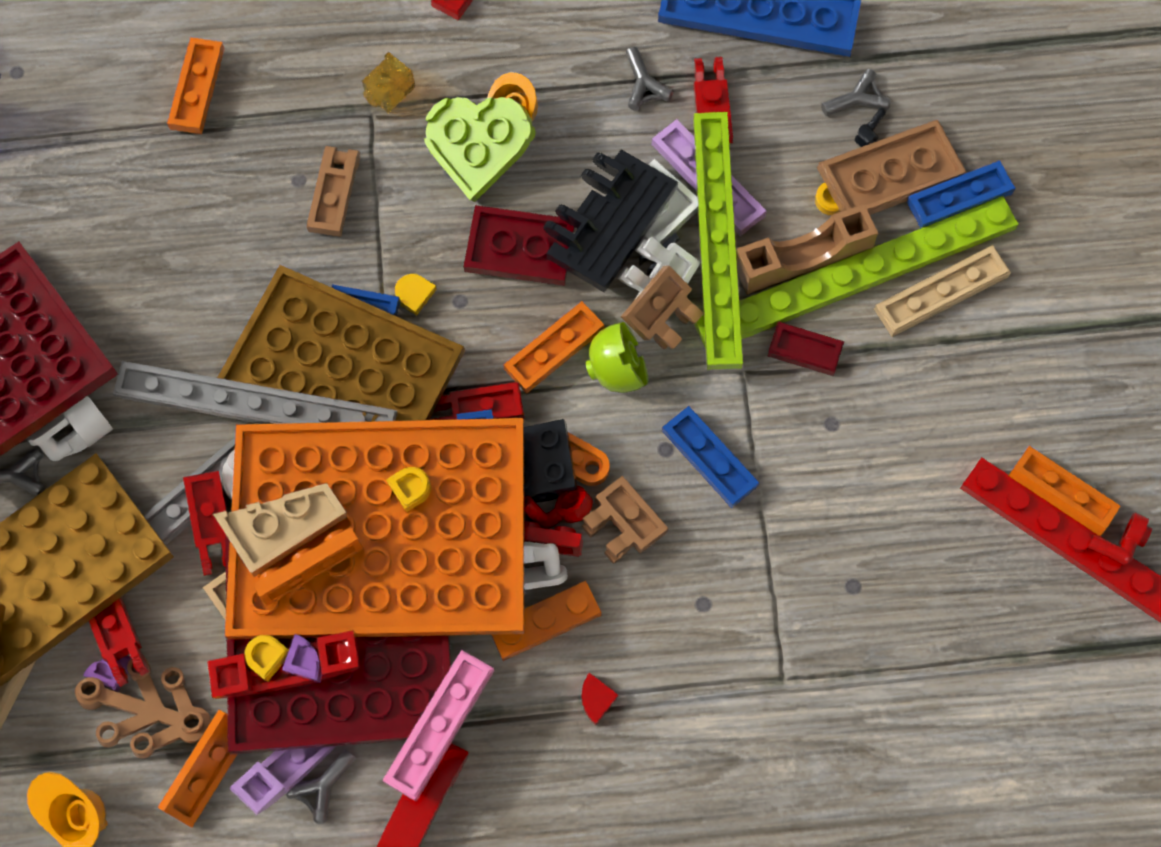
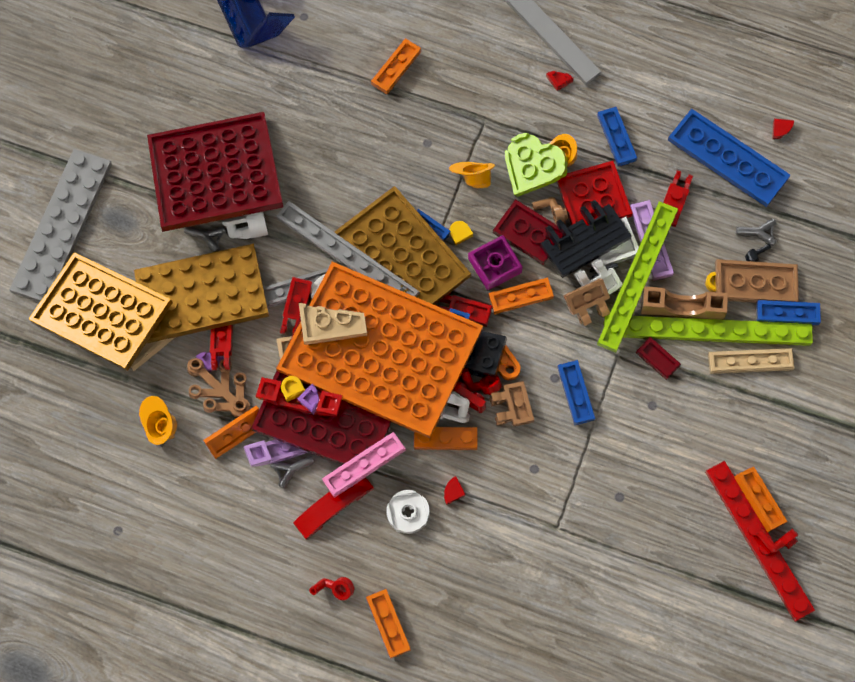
camera: 25 degrees right, 0 degrees up
orange plate [252,527,364,606] -> none
medium nougat plate [306,146,360,237] -> none
clear yellow brick [362,52,416,113] -> none
yellow tile [386,467,431,512] -> none
lime cylinder [585,322,648,393] -> none
flat silver piece [626,47,673,111] -> none
none -> white plate [387,490,429,534]
none -> light orange piece [449,162,495,188]
none -> magenta brick [468,235,523,290]
none -> medium nougat plate [532,197,568,225]
none -> red plate [556,161,633,226]
none -> blue plate [597,107,637,167]

